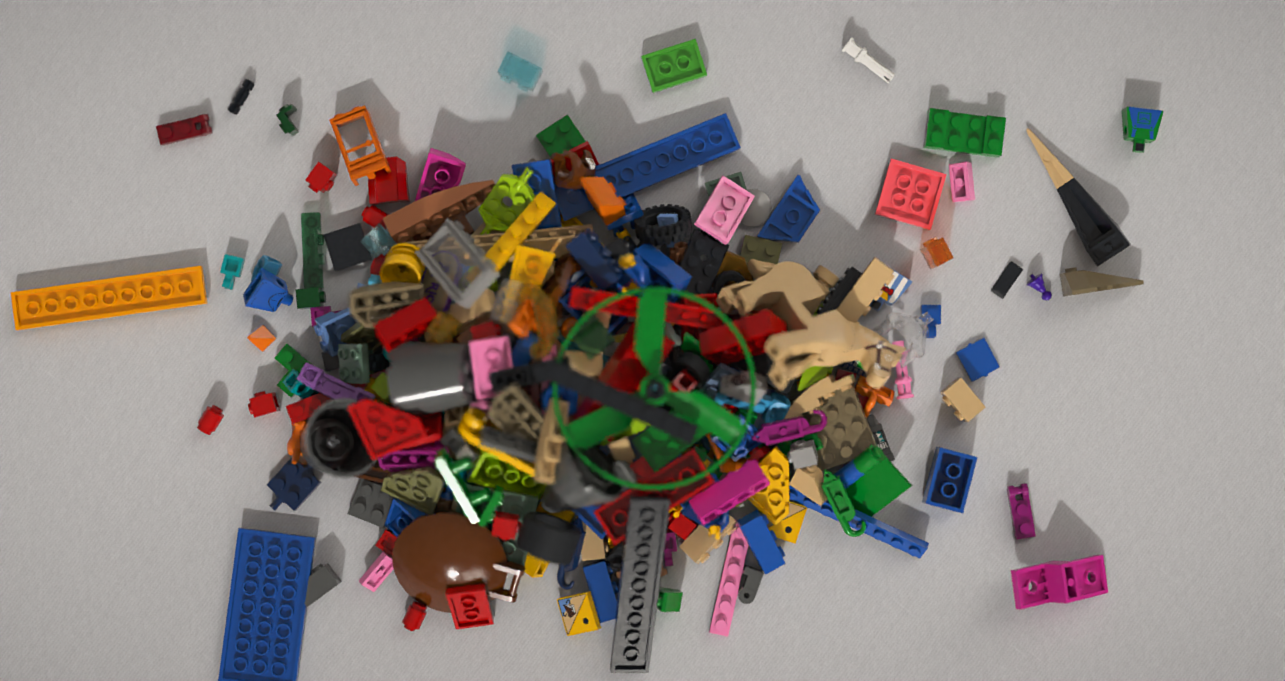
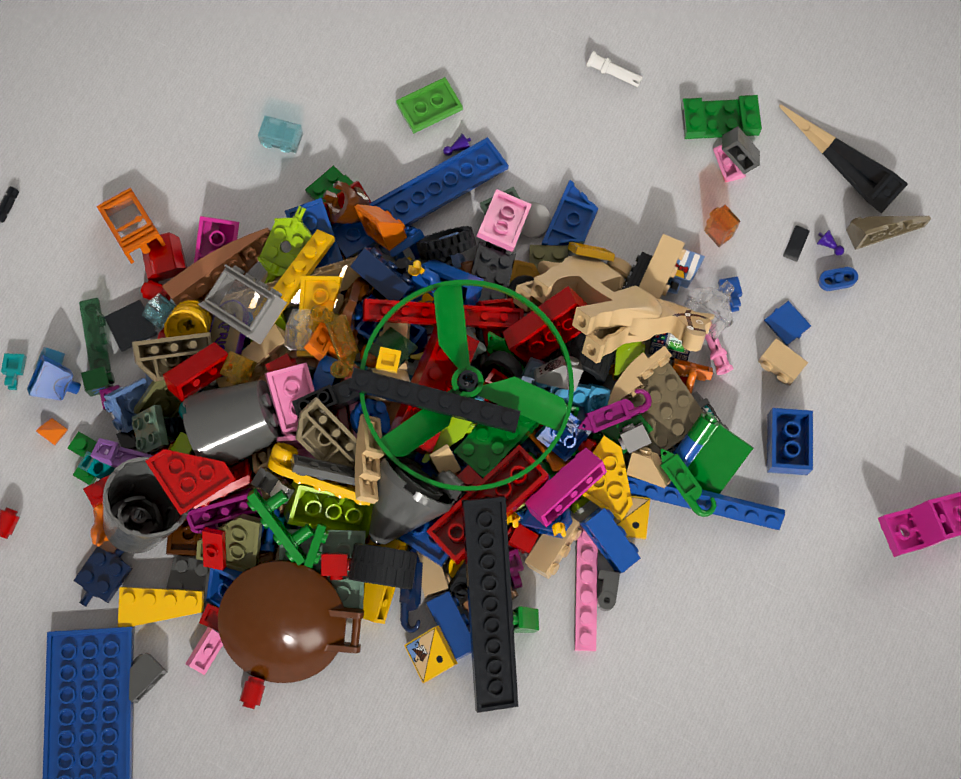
camera: 15 degrees left, 15 degrees down
red brick [248,391,280,417] -> none
dark green bracket [276,104,299,136] -> none
red brick [305,161,337,193] -> none
red tile [446,583,494,629] -> none
coral plate [875,159,947,230] -> none
magenta plate [1007,483,1036,540] -> none
torso [1122,107,1163,153] -> none
none -> yellow wing [118,586,204,627]
none -> red plate [202,527,226,570]
none -> yellow plate [376,347,401,373]
none -> dark purple piece [443,133,471,156]
none -> yellow tile [568,242,615,262]
none -> dark grey brick [722,127,760,174]
none -> blue plate [818,267,858,291]

